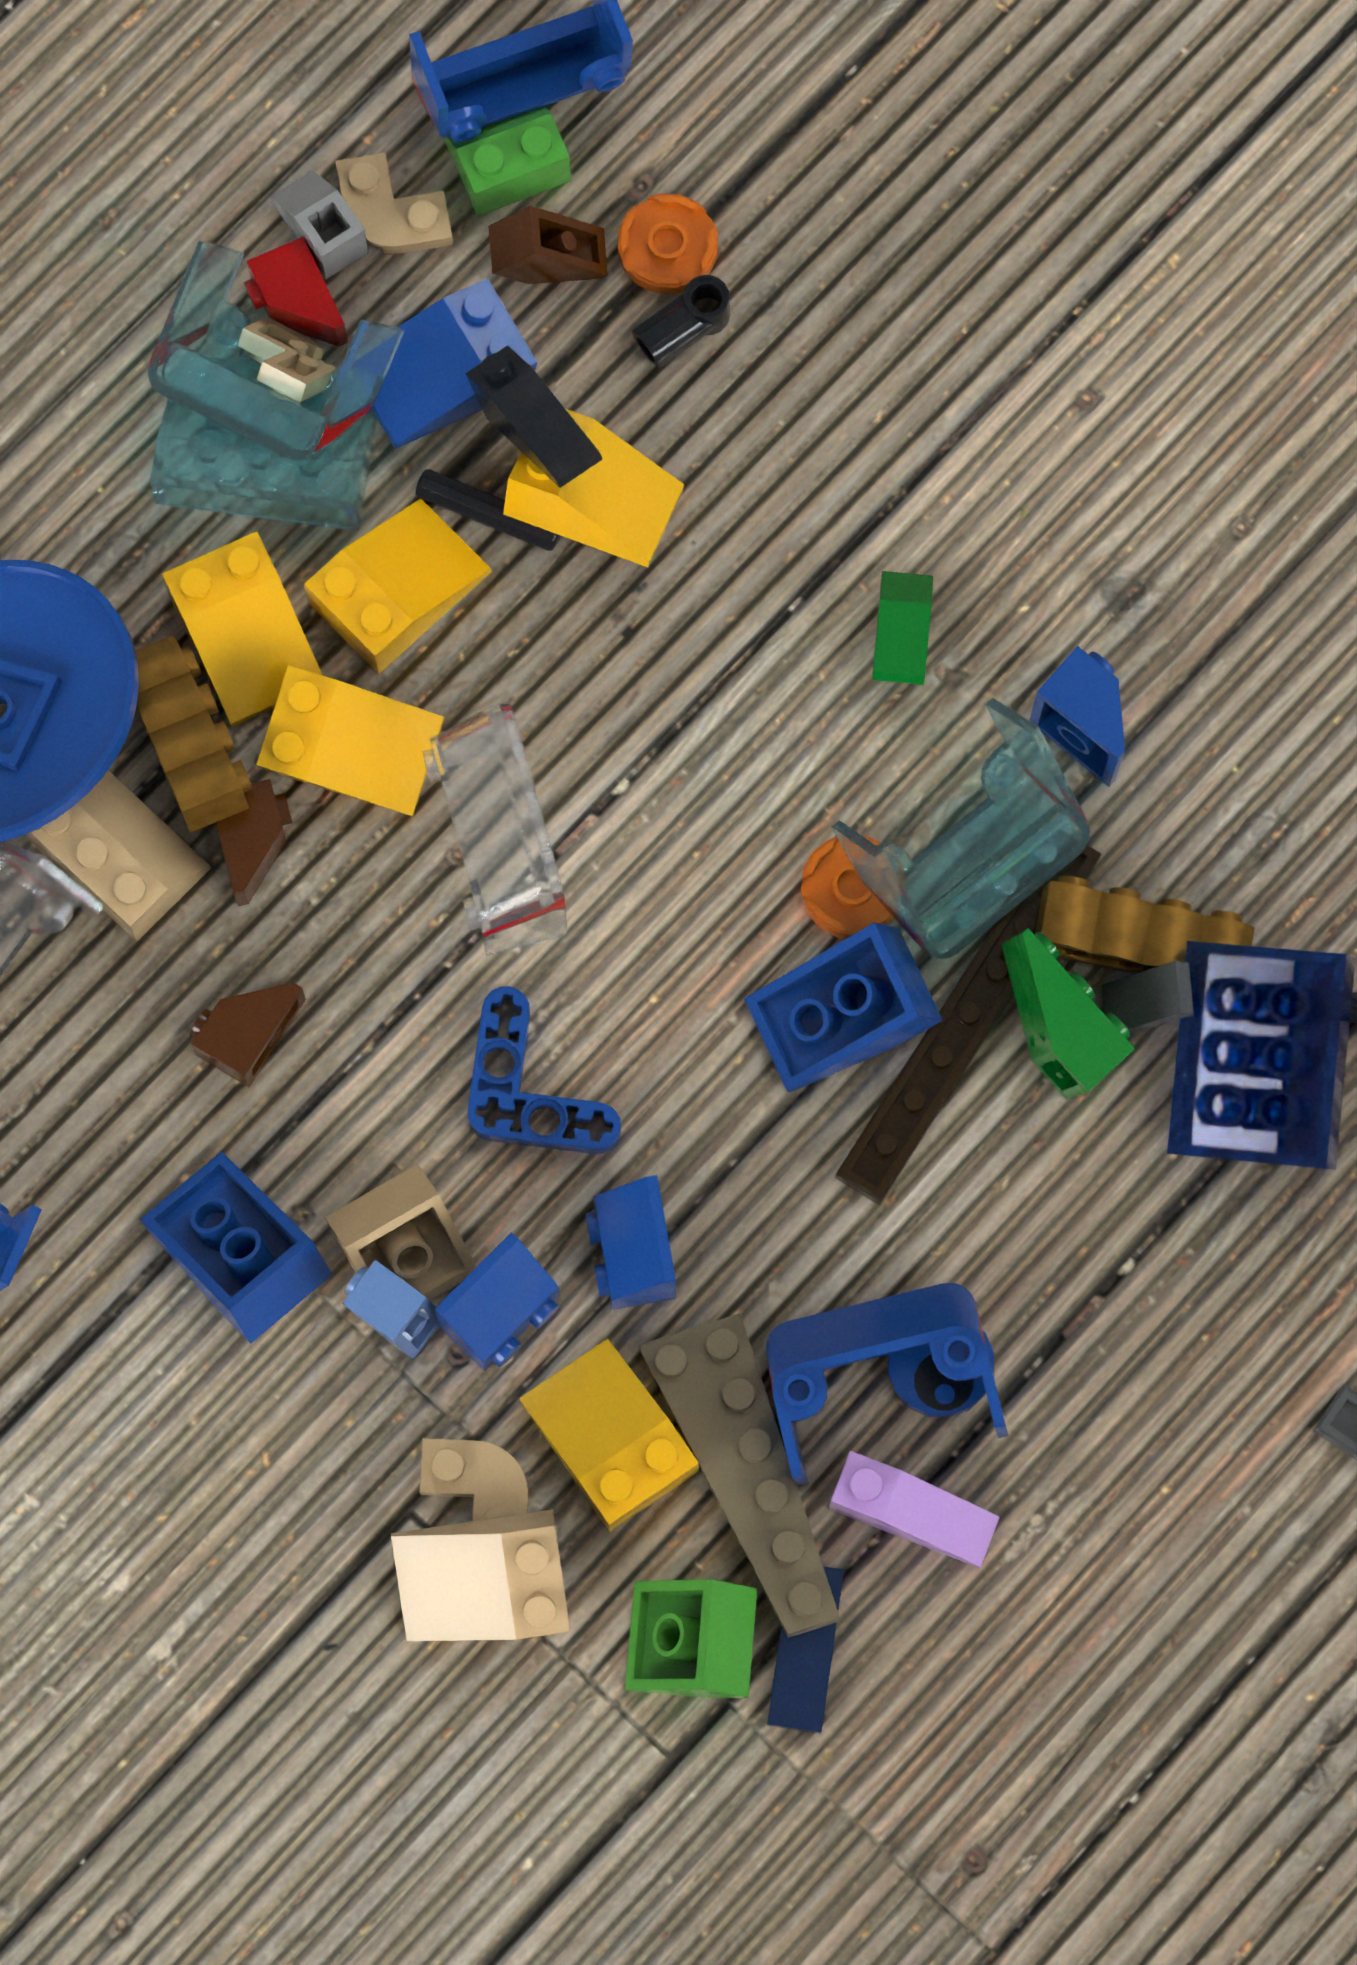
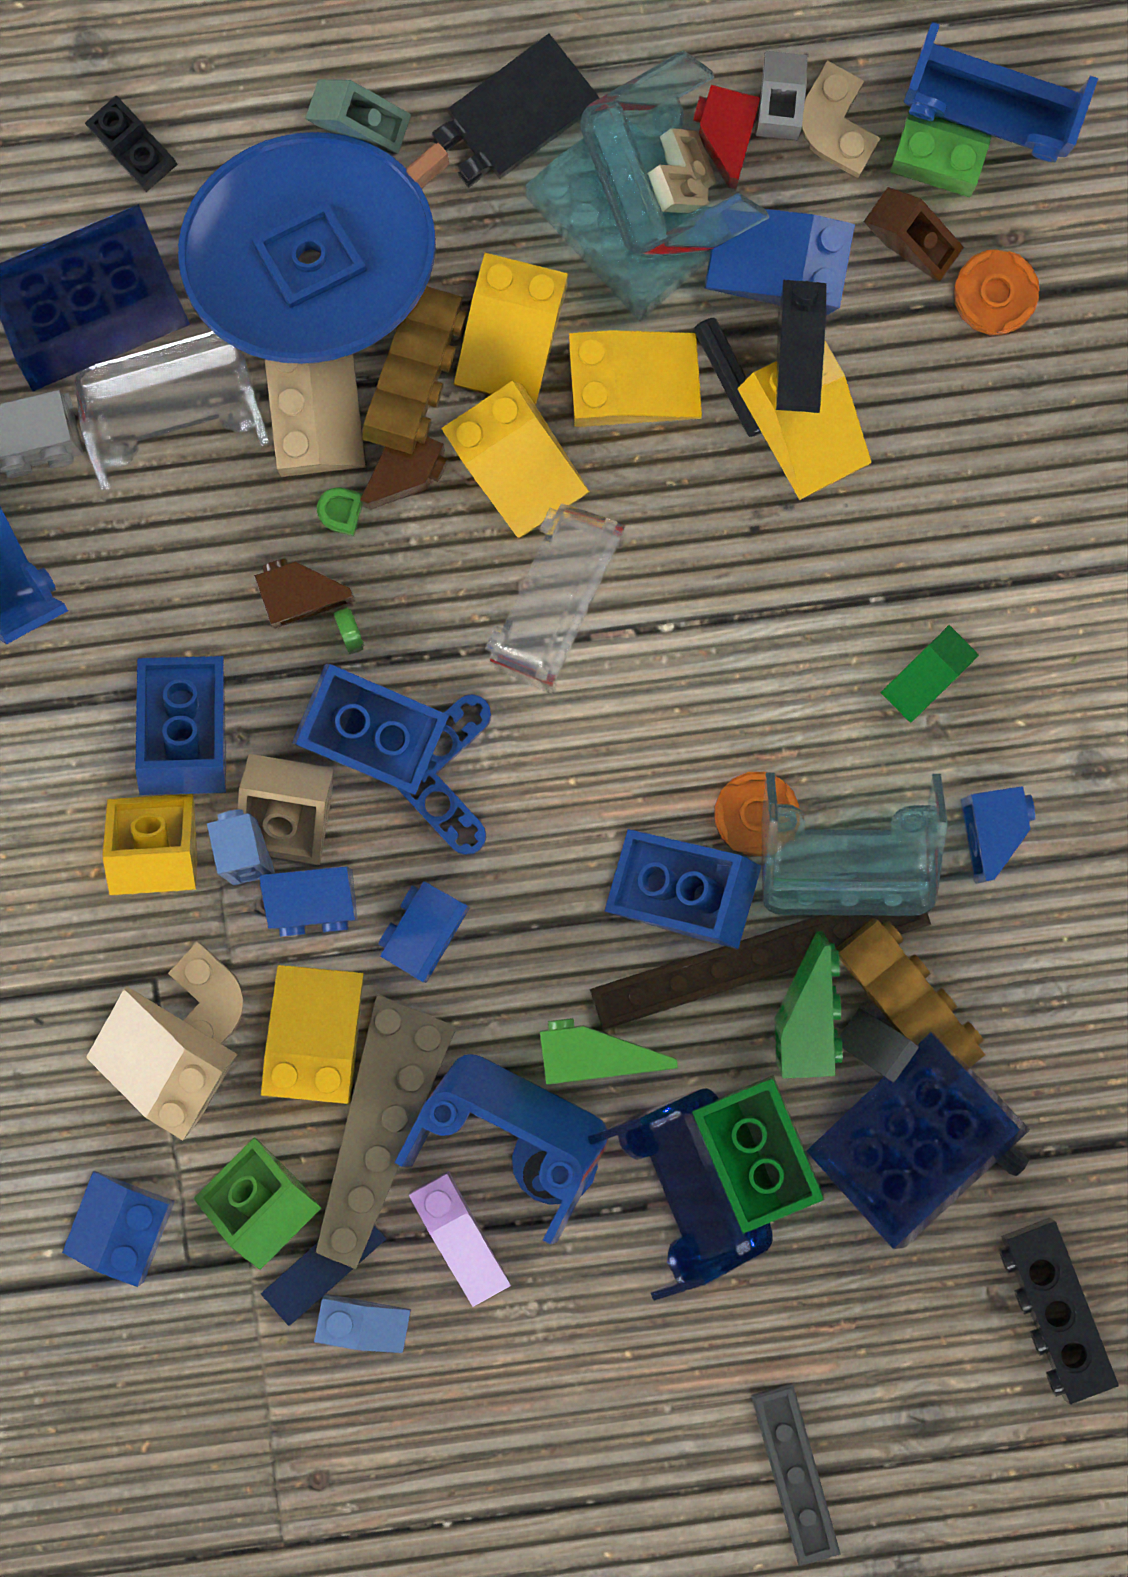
camera: 40 degrees right, 10 degrees up
black piece [632,275,730,369] -> none
none -> blue slope [62,1171,175,1287]
none -> yellow slope [102,794,198,895]
none -> blue slope [292,664,449,795]
none -> medium blue slope [314,1294,411,1353]
none -> bright green tile [317,487,363,537]
none -> bright green tile [333,607,365,654]
none -> nougat tile [406,143,449,189]
none -> black tile [432,33,600,188]
none -> bright green slope [540,1018,678,1085]
none -> clear blue windscreen [588,1088,773,1301]
none -> green slope [692,1075,824,1234]

